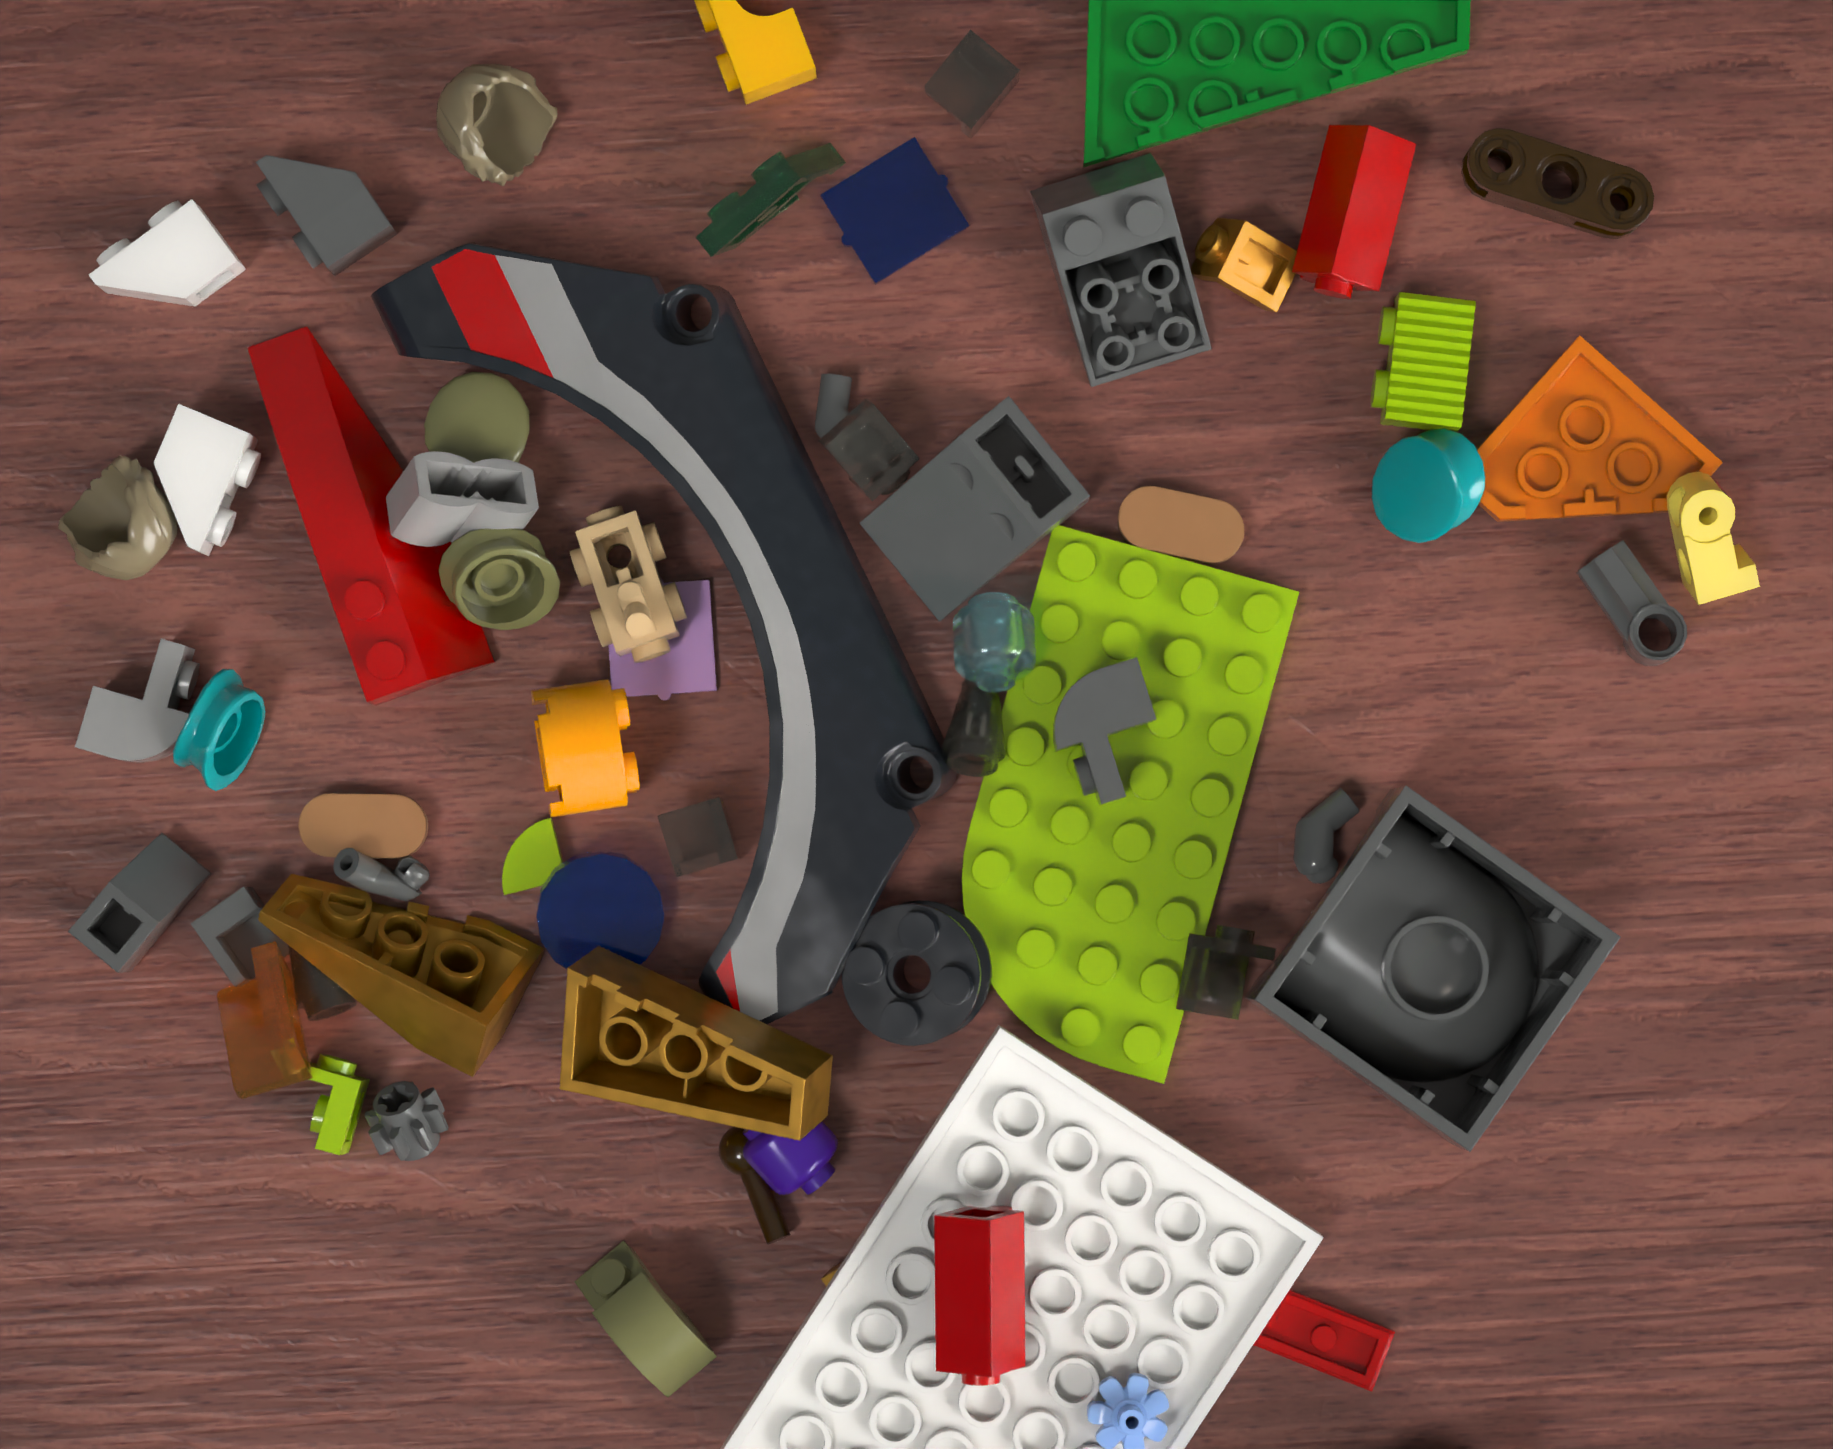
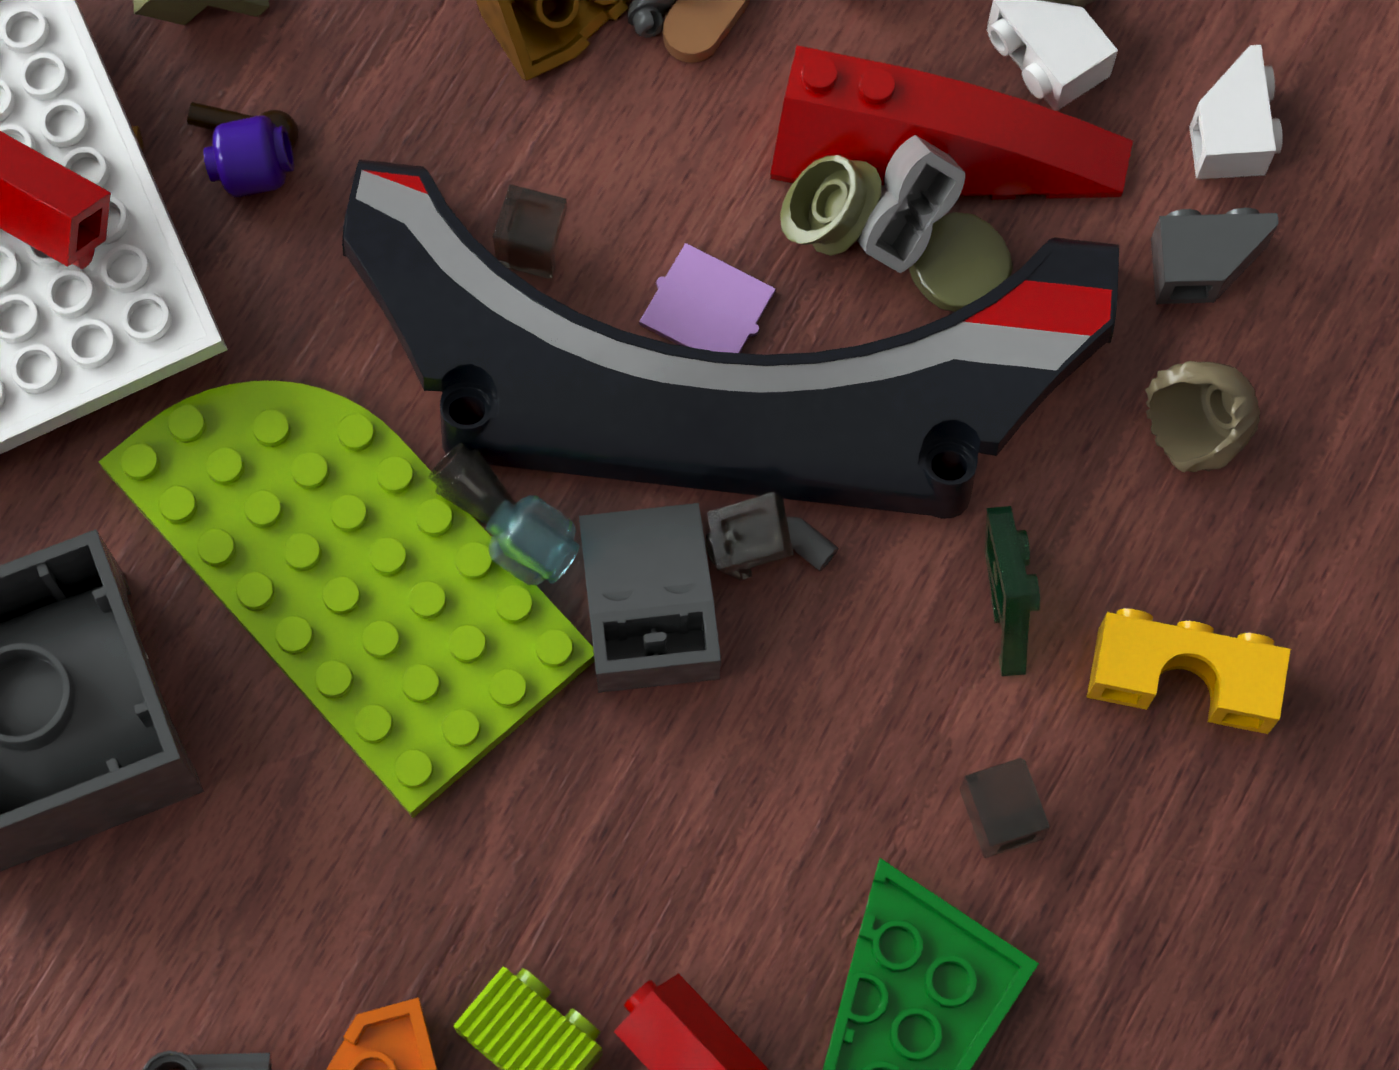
camera: 120 degrees right, 15 degrees down
lime tile [502,818,568,895] -> none
light orange brick [531,679,640,817] -> none
clear blue tile [536,851,665,970] -> none
pearl gold wedge [559,946,833,1141] -> none
tan brick [569,506,687,663] -> none
clear blue piece [820,137,970,285] -> none
black wheel [842,900,992,1046] -> none
dark grey slope [1030,153,1212,387] -> none
dark grey brick [1053,657,1156,805] -> none
medium nougat tile [1118,486,1244,564] -> none
clear smoke bracket [1176,925,1276,1020] -> none
pearl gold bracket [1191,218,1297,312] -> none
dark grey arm [1293,788,1360,884] -> none
teal piece [1372,428,1485,543] -> none

